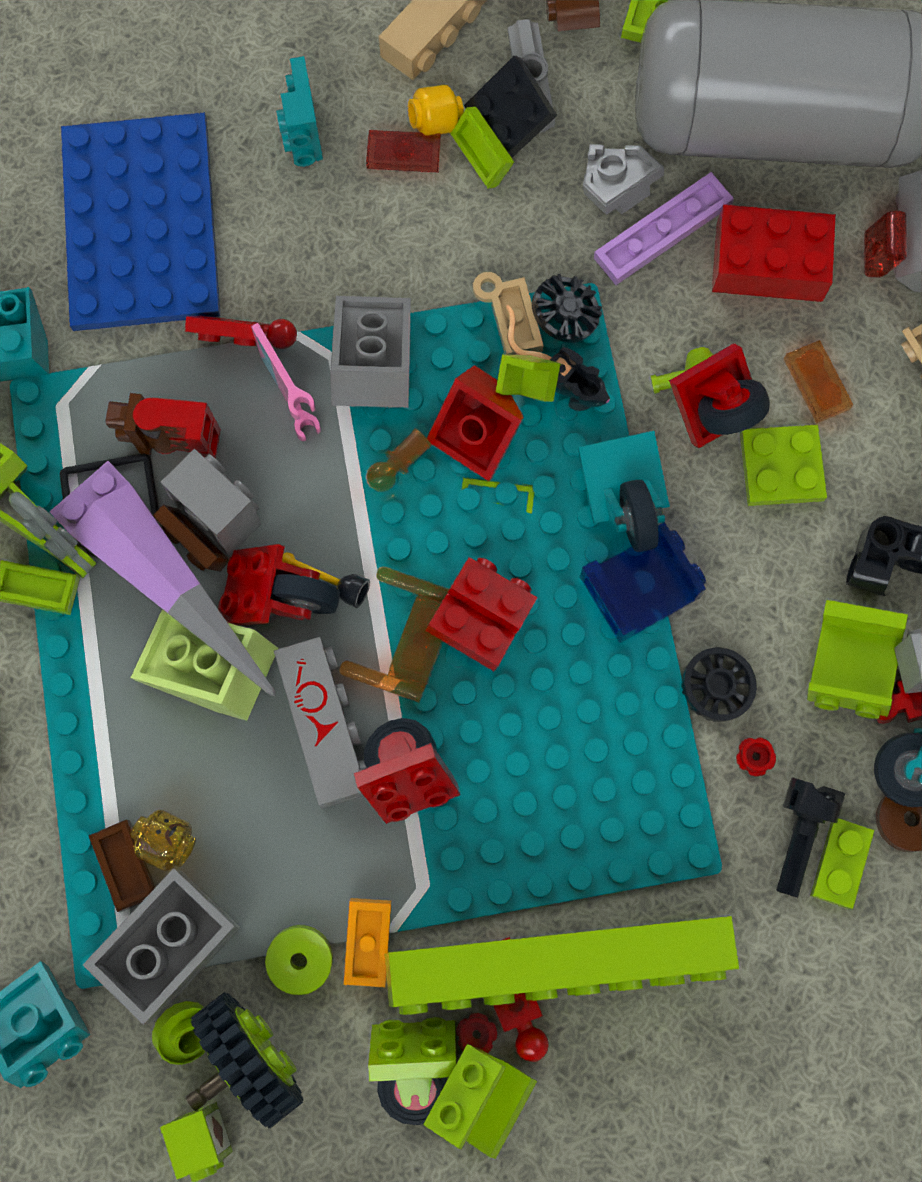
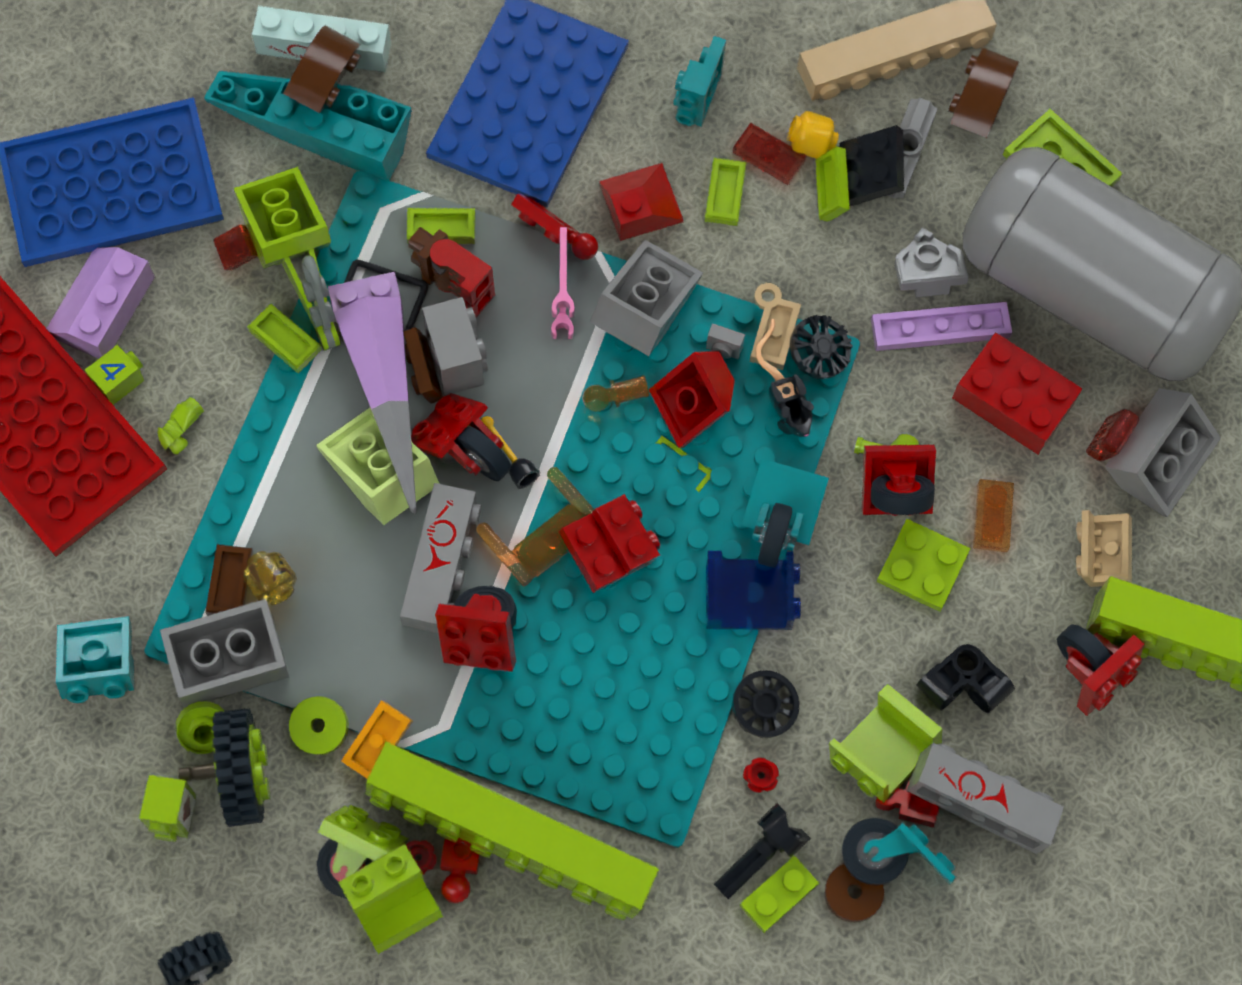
camera: 25 degrees right, 5 degrees down
lime panel [496,354,561,402] -> none
none -> lime tile [407,208,475,244]
none -> red slope [599,163,684,241]
none -> lime tile [704,158,746,226]
none -> light grey plate [706,323,745,359]

